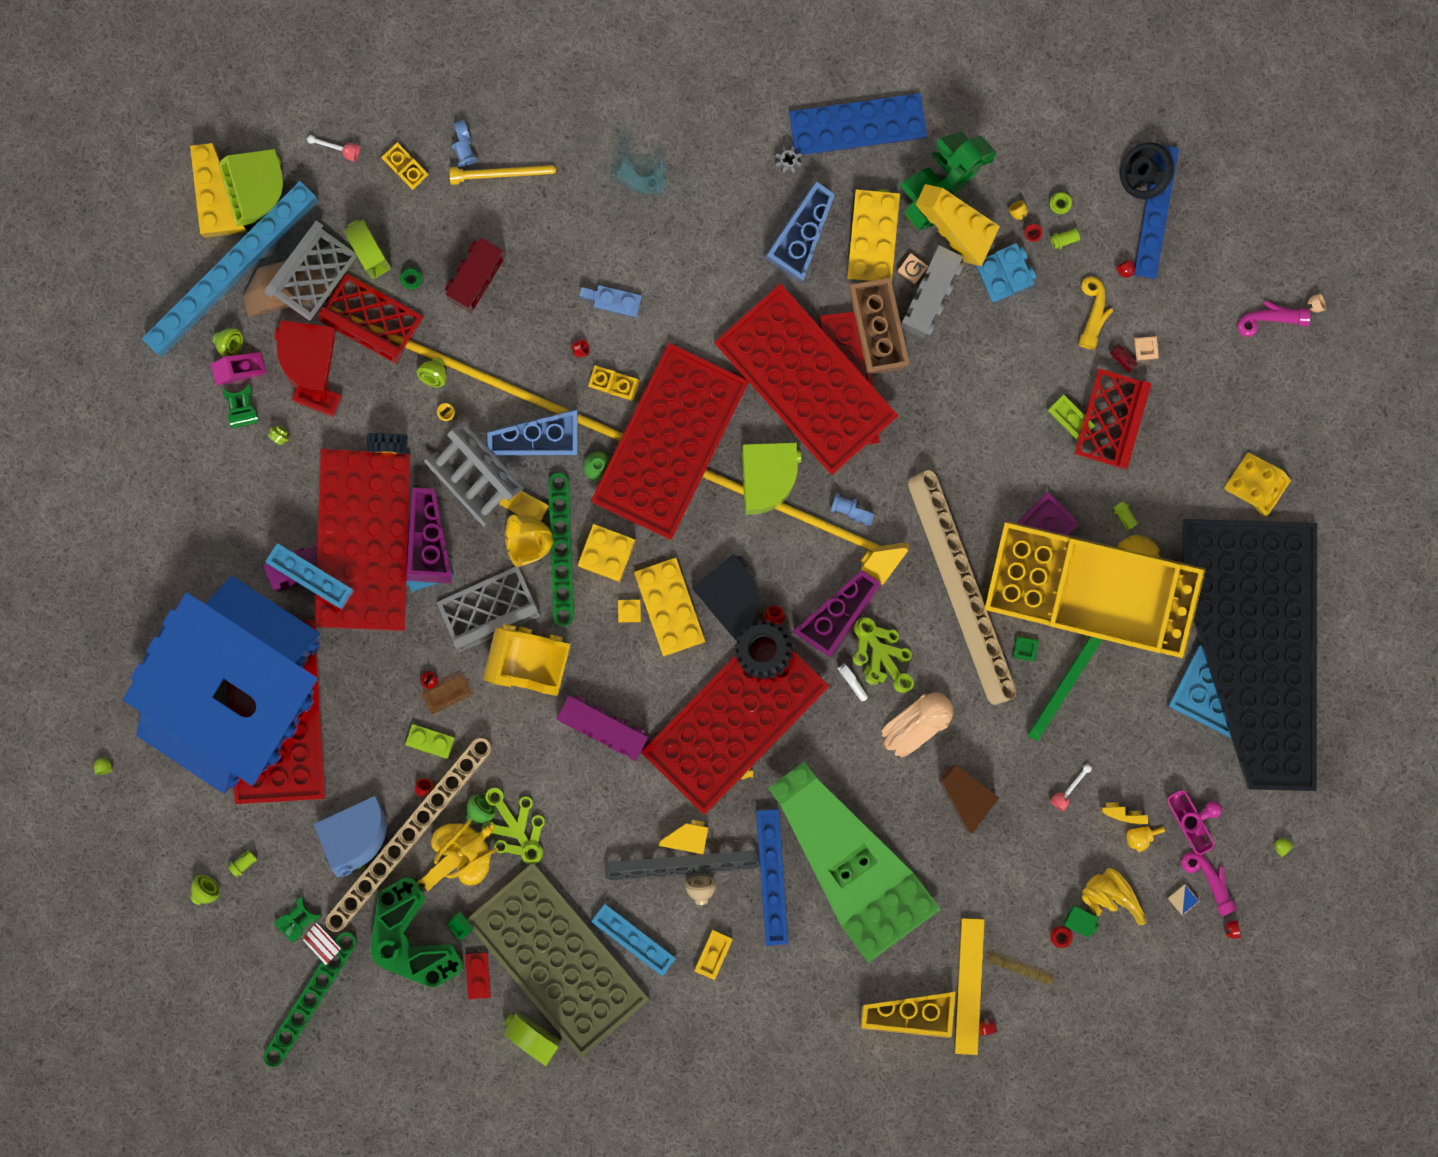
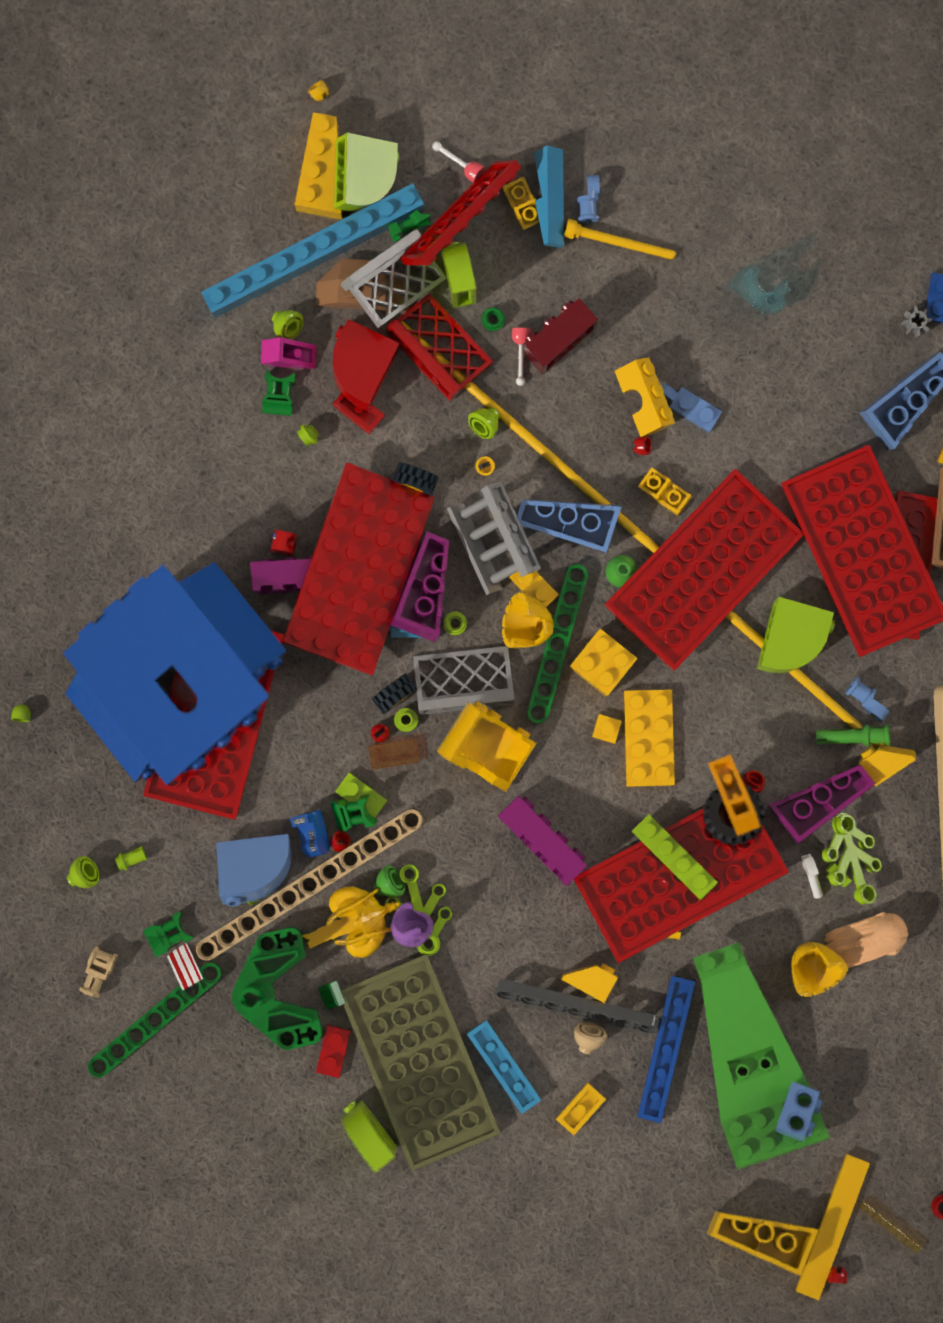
camera: 25 degrees right, 0 degrees up
dark azure plate [265,543,354,610] -> none
black brick [692,554,758,640] -> none
reddish brown slope [939,764,999,834] -> none
none -> tan connector [79,946,118,998]
none -> red leg [270,530,298,557]
none -> blue leg [290,809,330,858]
none -> yellow hinge [308,80,329,101]
none -> green piece [330,794,378,832]
none -> black wheel [372,673,417,714]
none -> green piece [388,210,431,243]
none -> medium lavender cap [391,902,433,947]
none -> lime plate [394,708,418,732]
none -> red plate [400,160,521,266]
none -> lime plate [443,611,467,635]
none -> hinge [512,328,531,386]
none -> dark azure slope [534,145,564,248]
none -> yellow arch [615,357,675,437]
none -> lime plate [632,814,718,901]
none -> light orange slope [708,754,760,836]
none -> medium blue brick [776,1082,823,1142]
none -> yellow hair [791,942,848,997]
none -> bright green pin [816,724,891,746]

